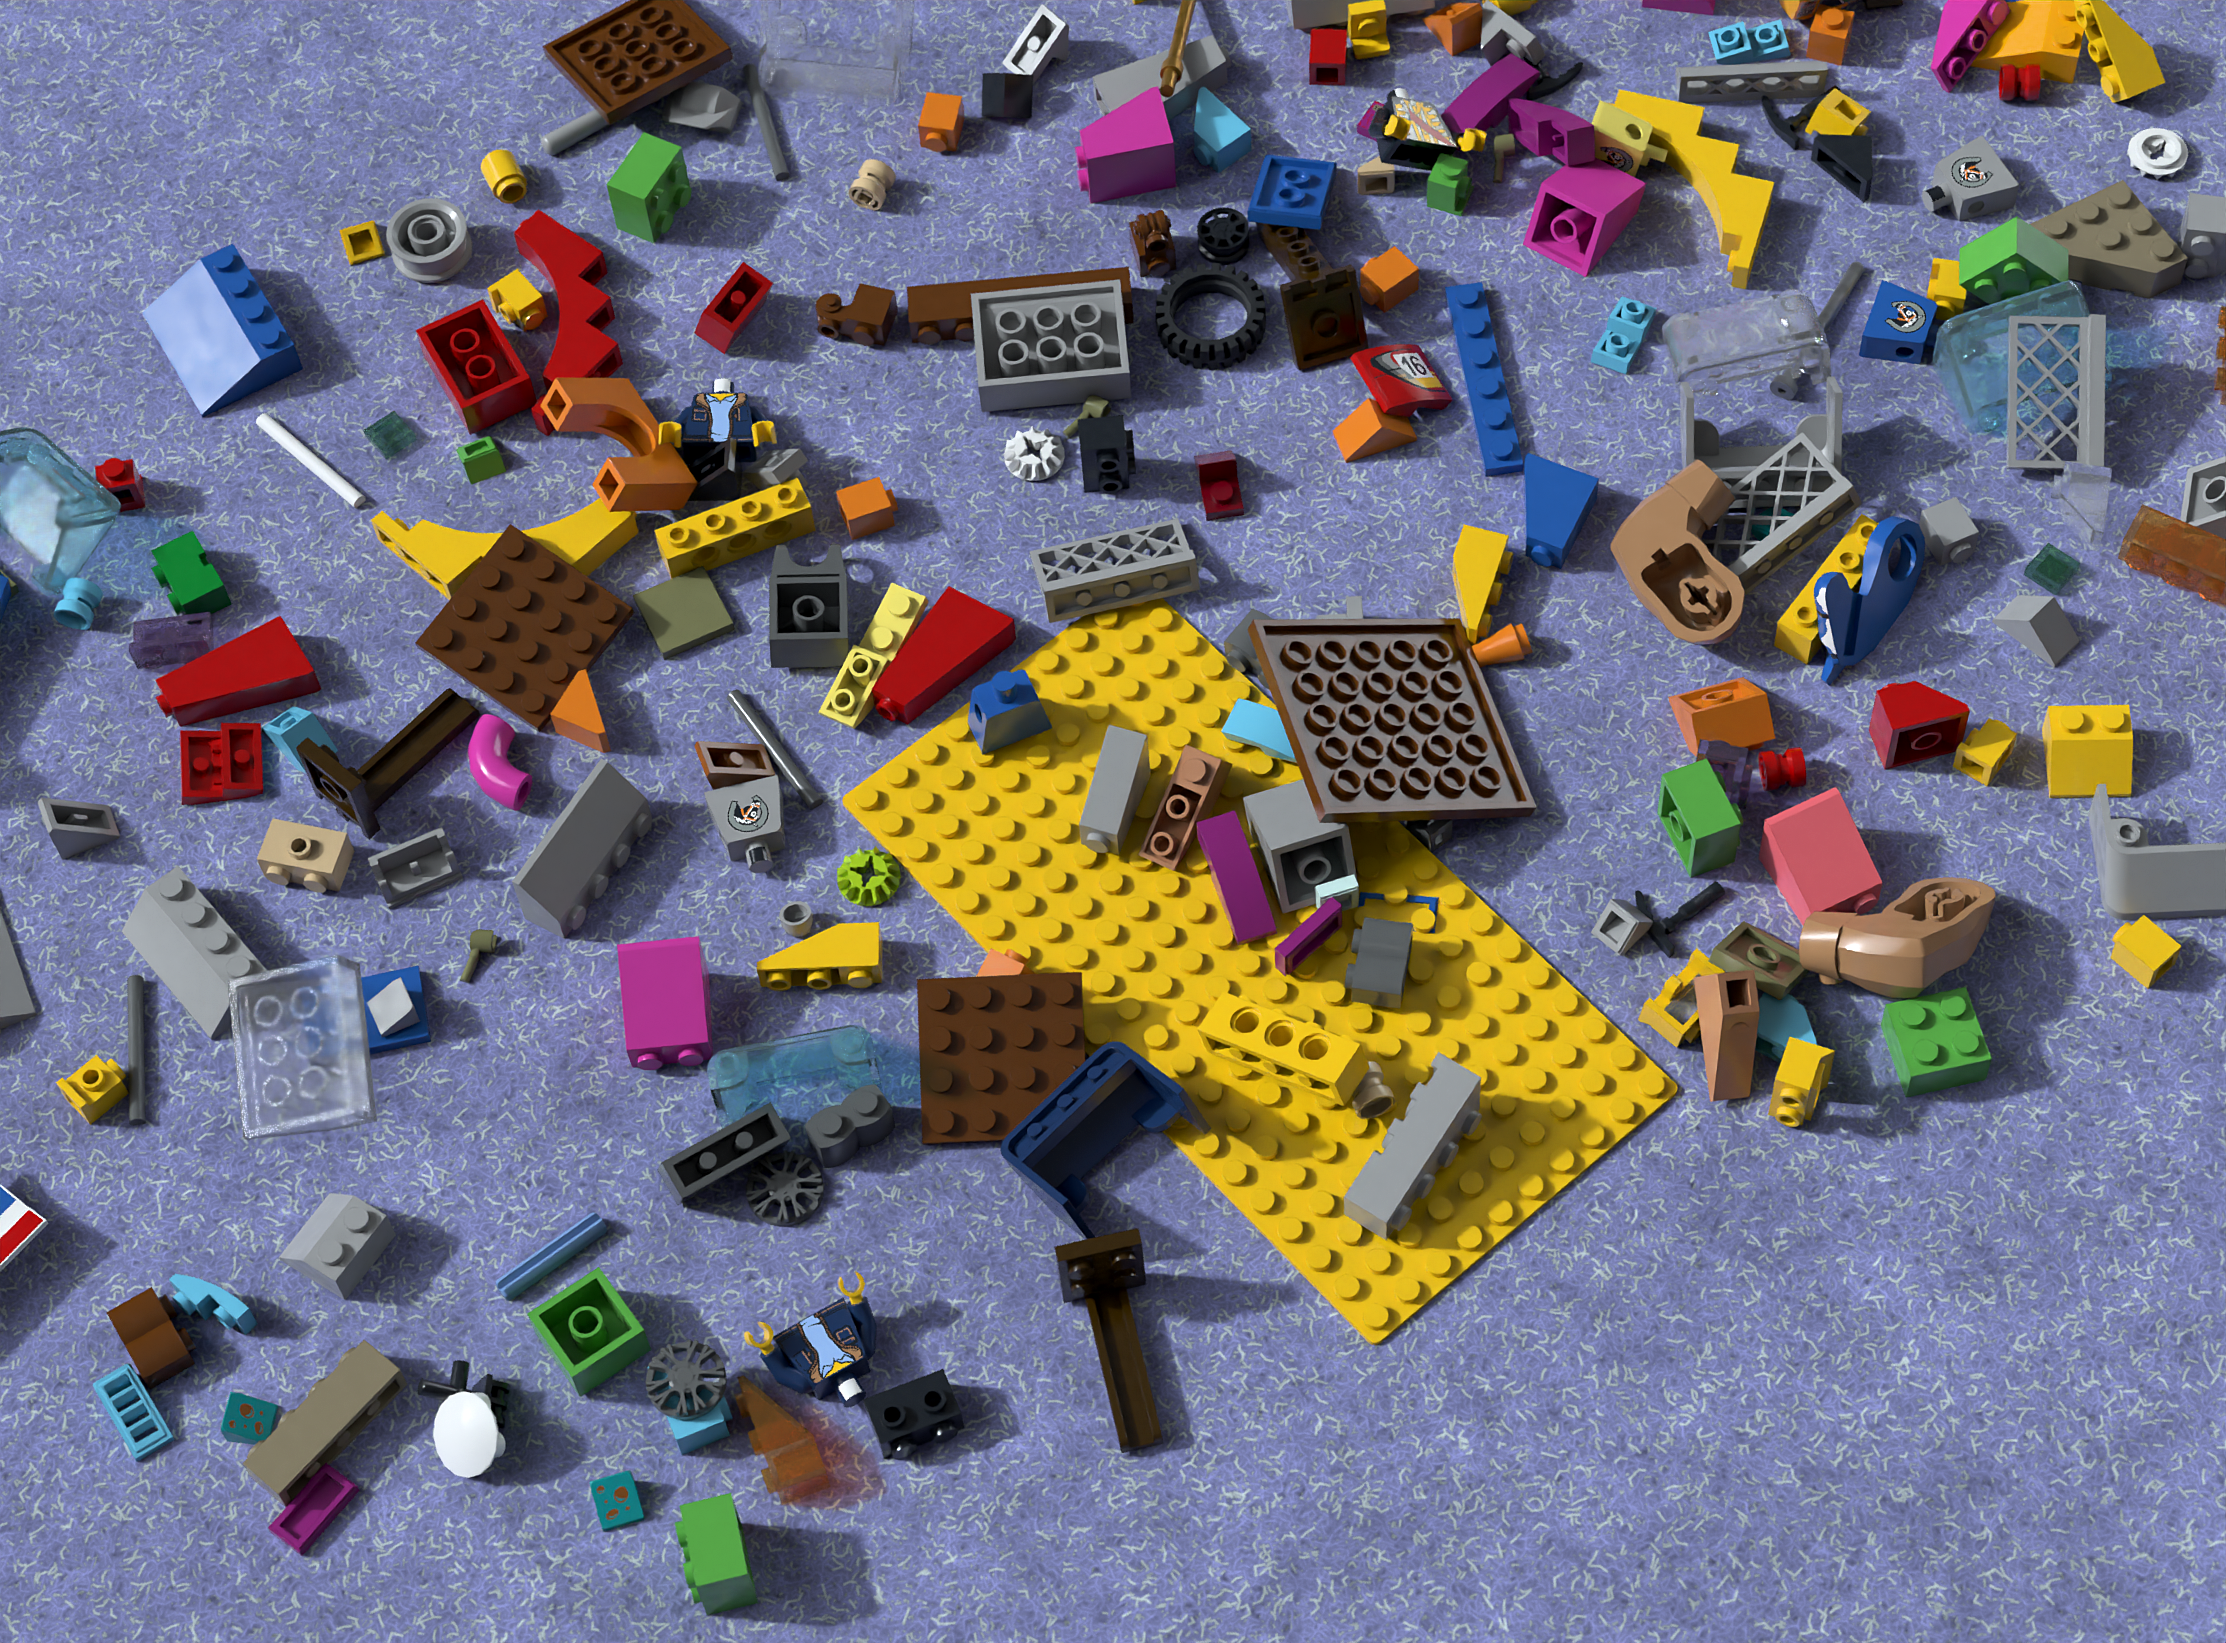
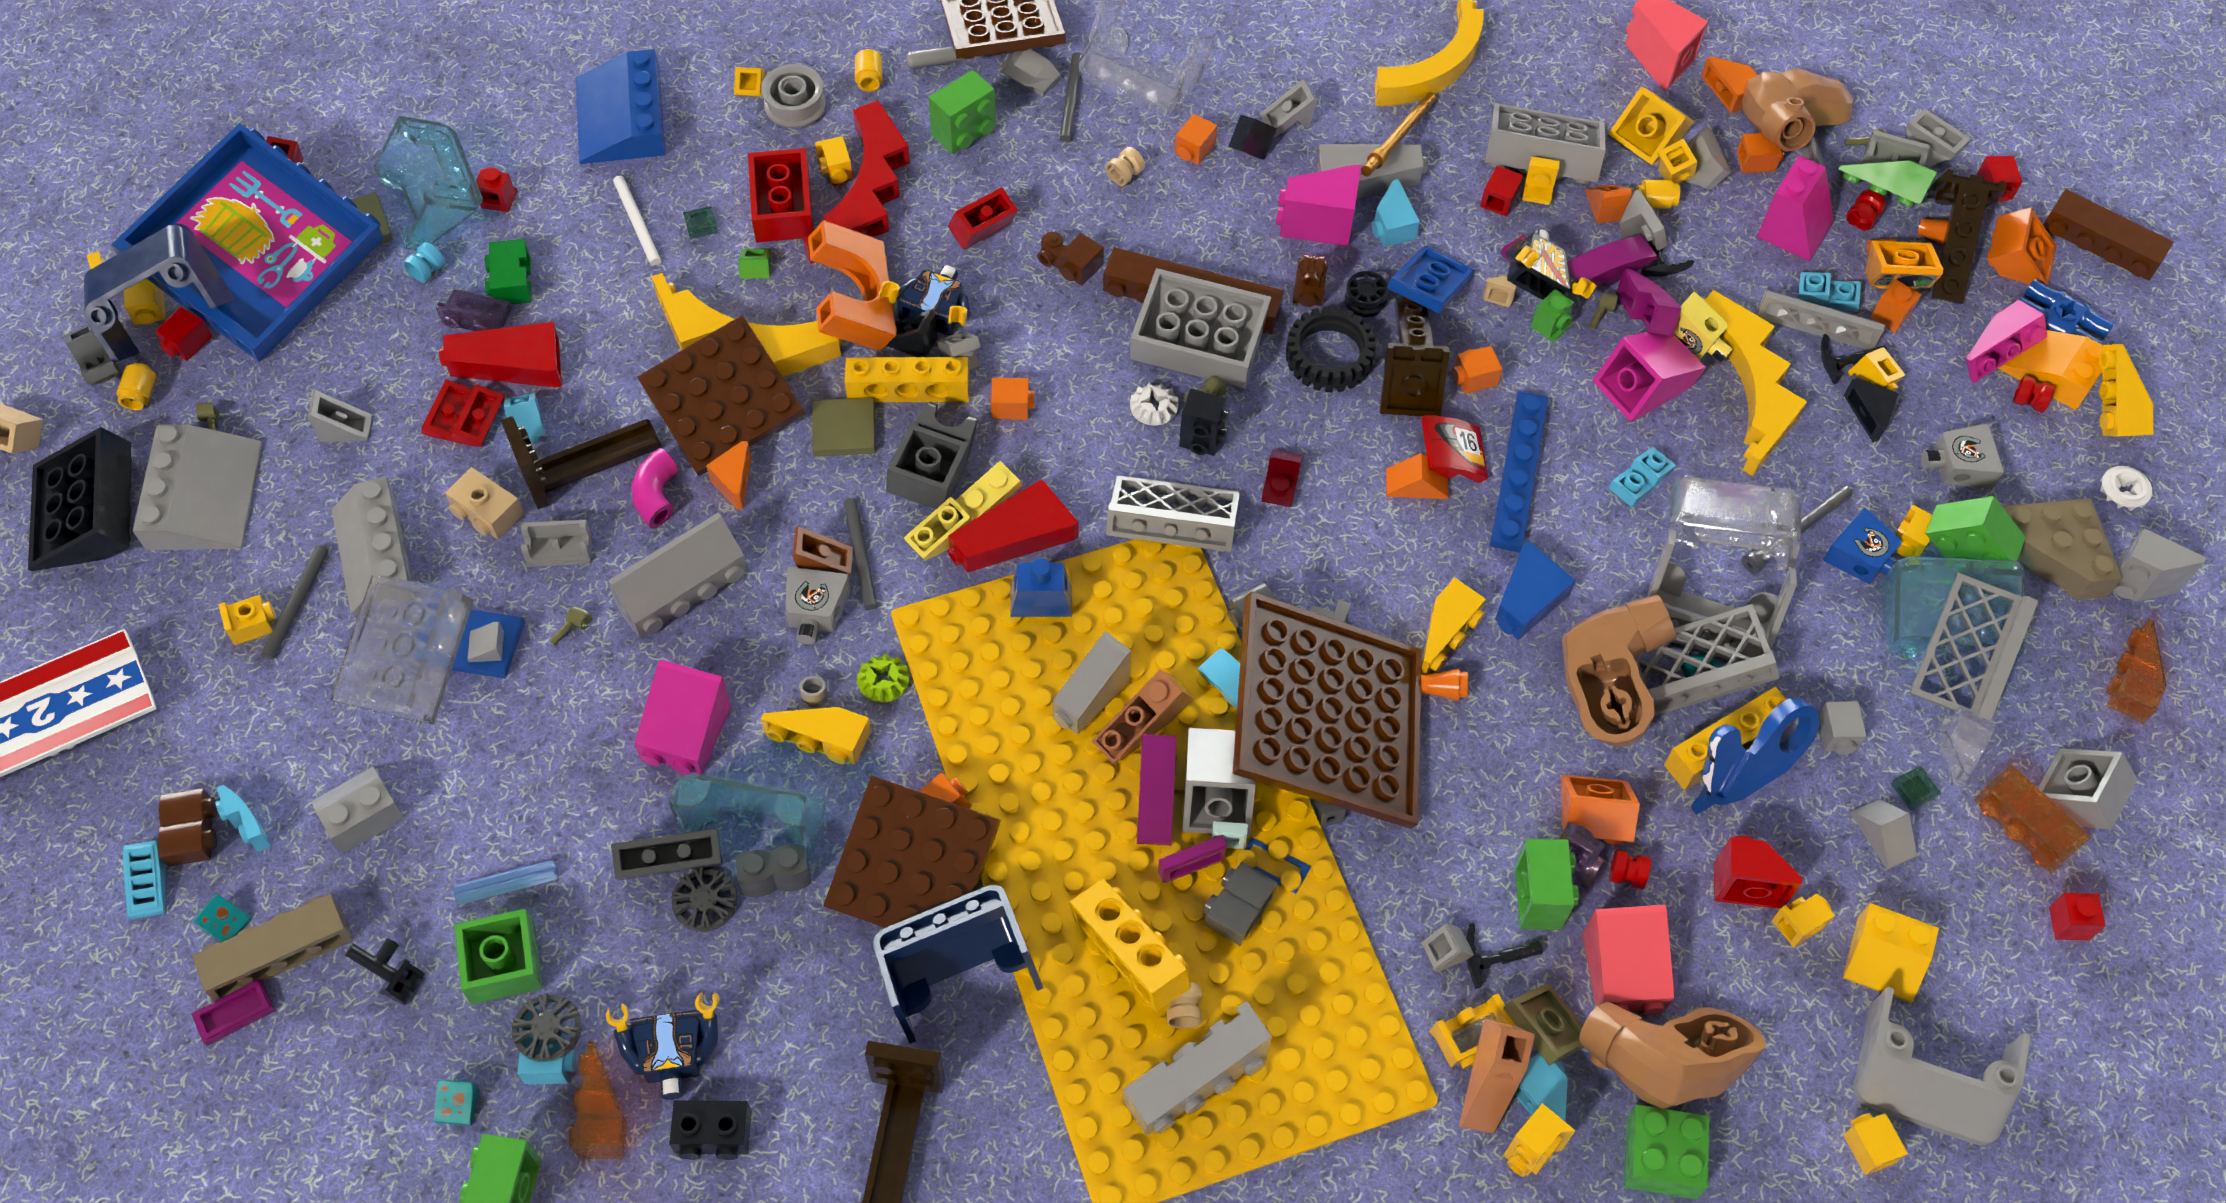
camera: 15 degrees right, 0 degrees up
white dish [434,1391,506,1478] -> none

